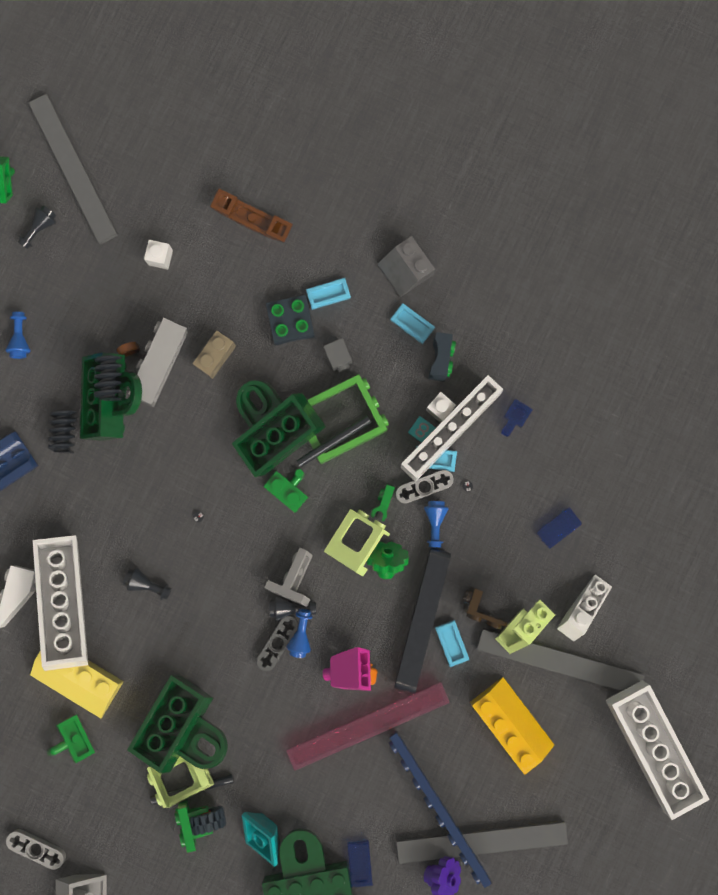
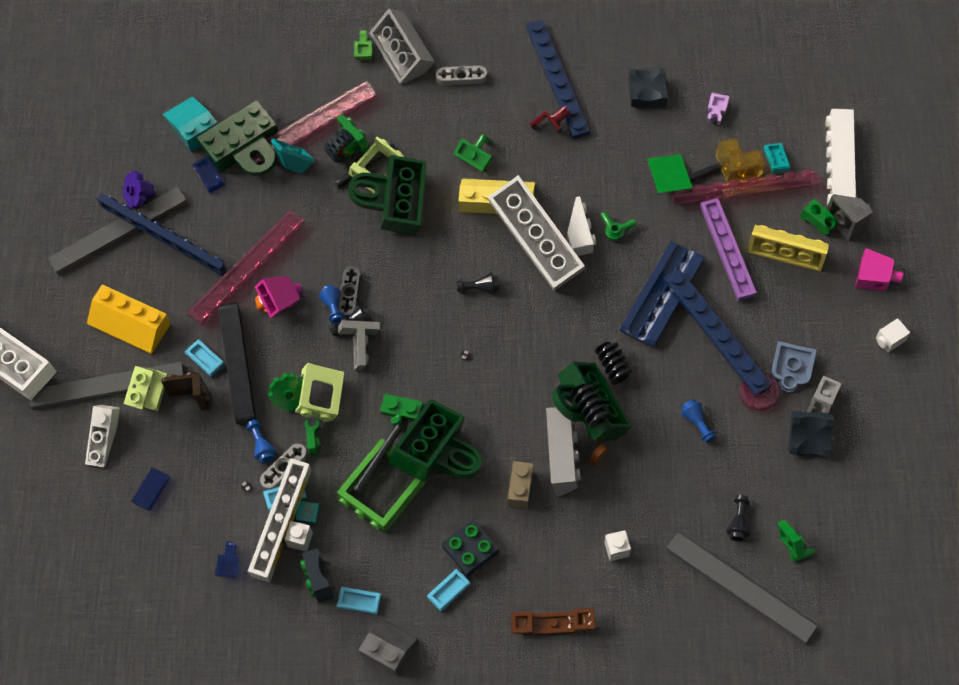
camera: 155 degrees right, 20 degrees down
dark grey brick [324,338,352,372] -> none
none -> clear pink plate [251,81,376,165]

